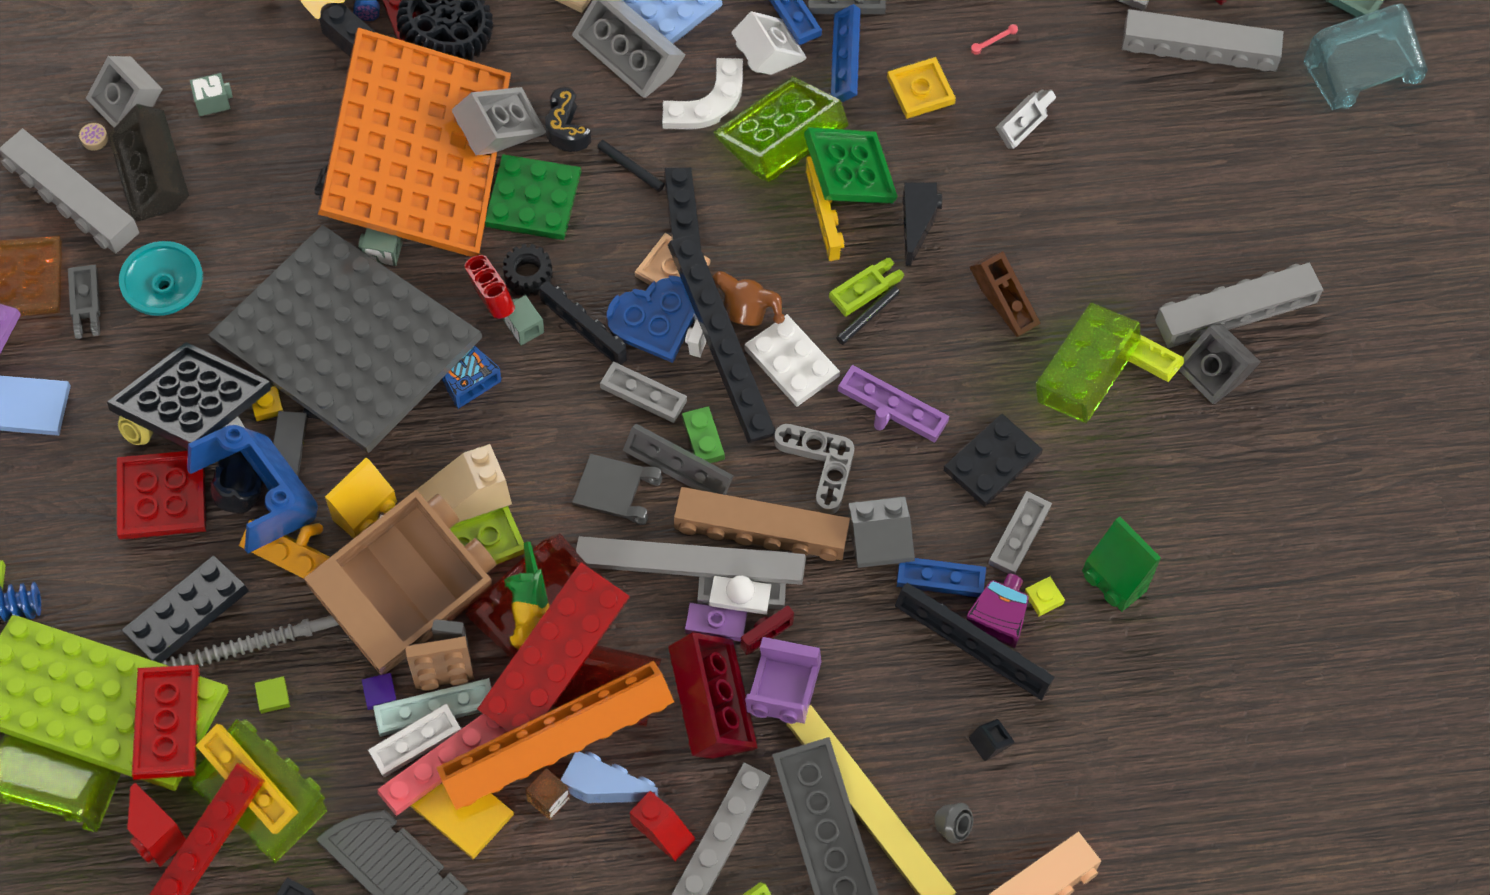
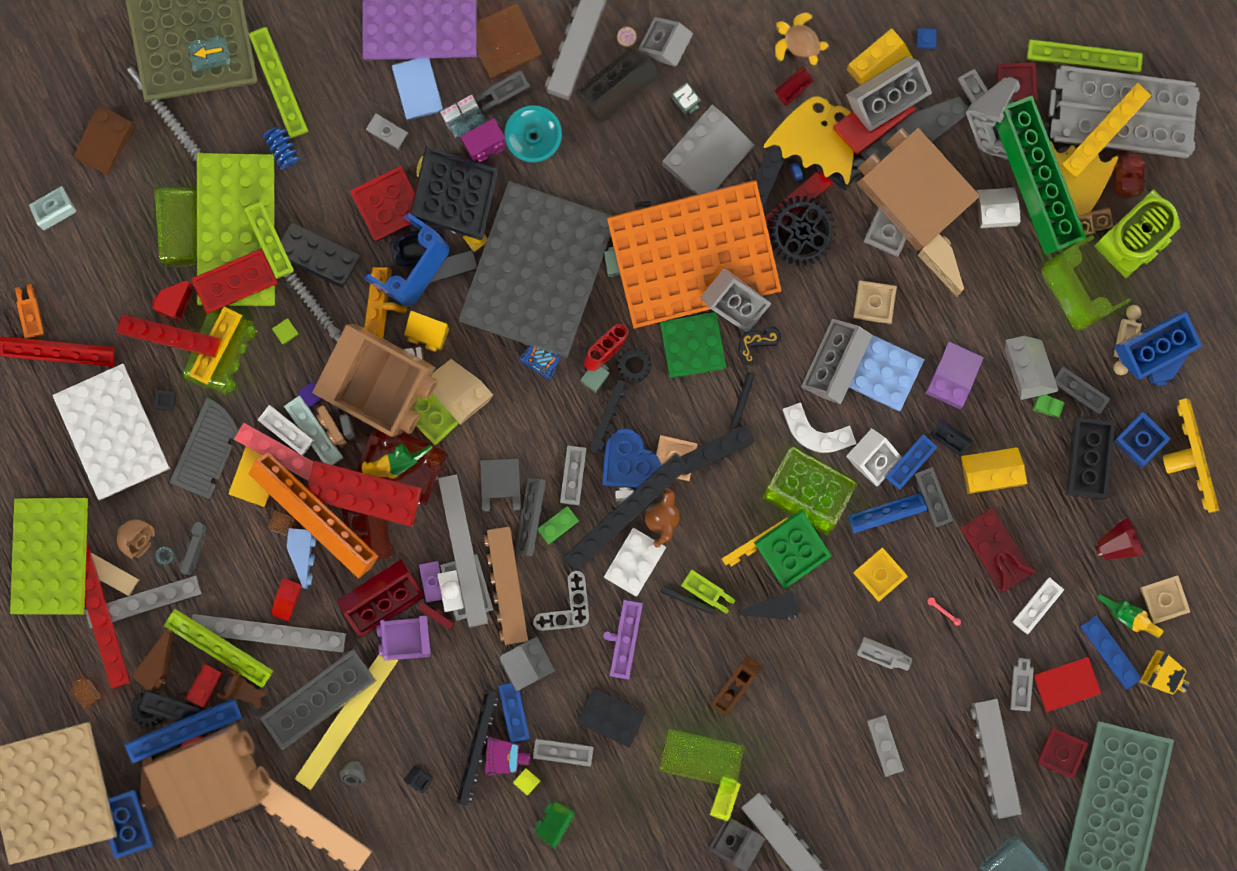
camera: 70 degrees right, 20 degrees up
none -> lime plate [244,201,294,279]
none -> light grey plate [366,114,408,150]
none -> hips [440,95,485,139]
none -> magenta brick [460,118,506,163]
none -> light grey slope [662,105,754,195]
none -> light grey plate [867,715,904,777]

